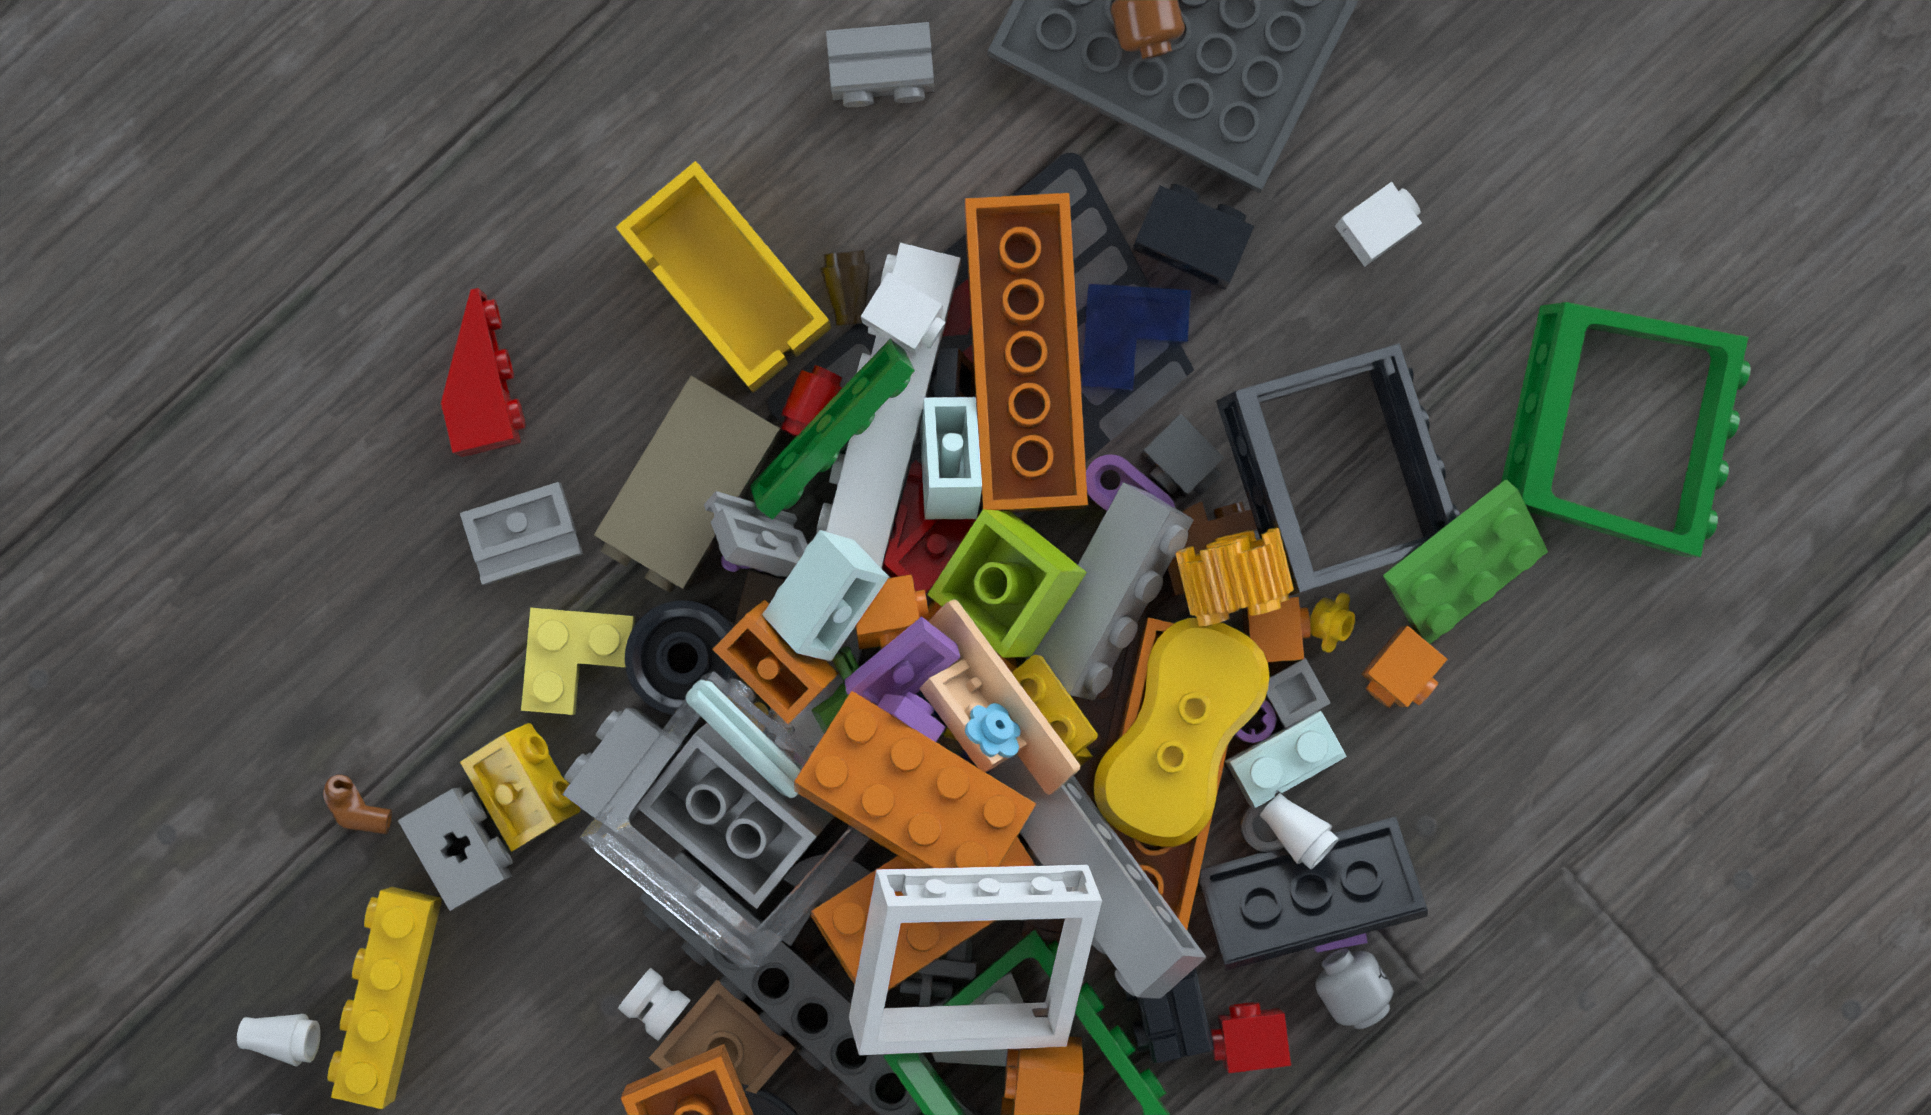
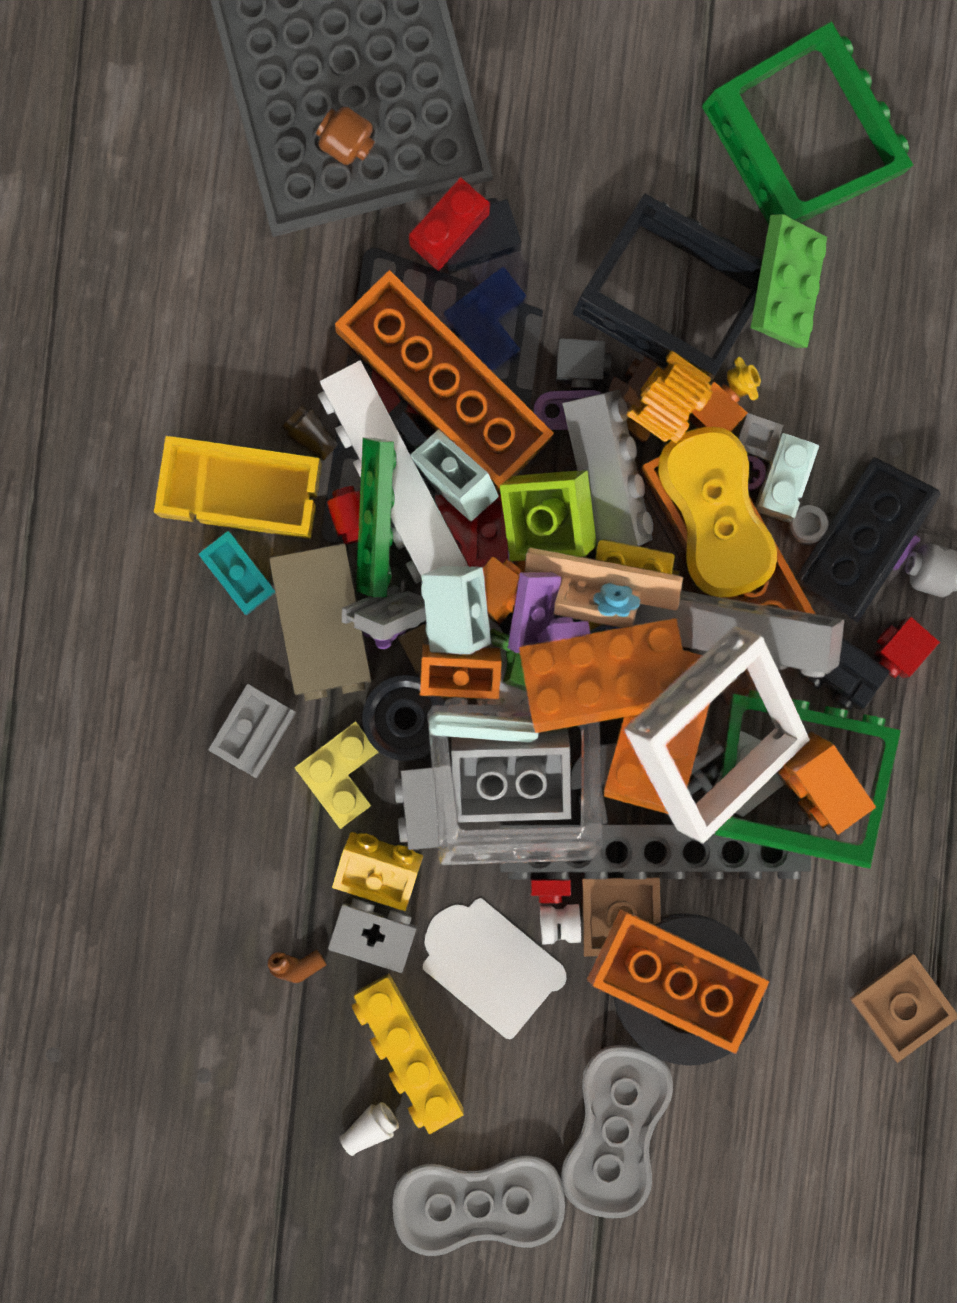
camera: 45 degrees left, 0 degrees up
red slope [441,288,526,457] -> none
light grey brick [826,22,935,107] -> none
white brick [861,272,946,355] -> none
white cone [1260,793,1339,869] -> none
white brick [1335,182,1422,267] -> none
orange brick [1361,626,1448,708] -> none
none -> teal plate [198,531,275,615]
none -> red brick [409,177,490,271]
none -> white sticker [423,898,567,1039]
none -> red plate [530,878,571,903]

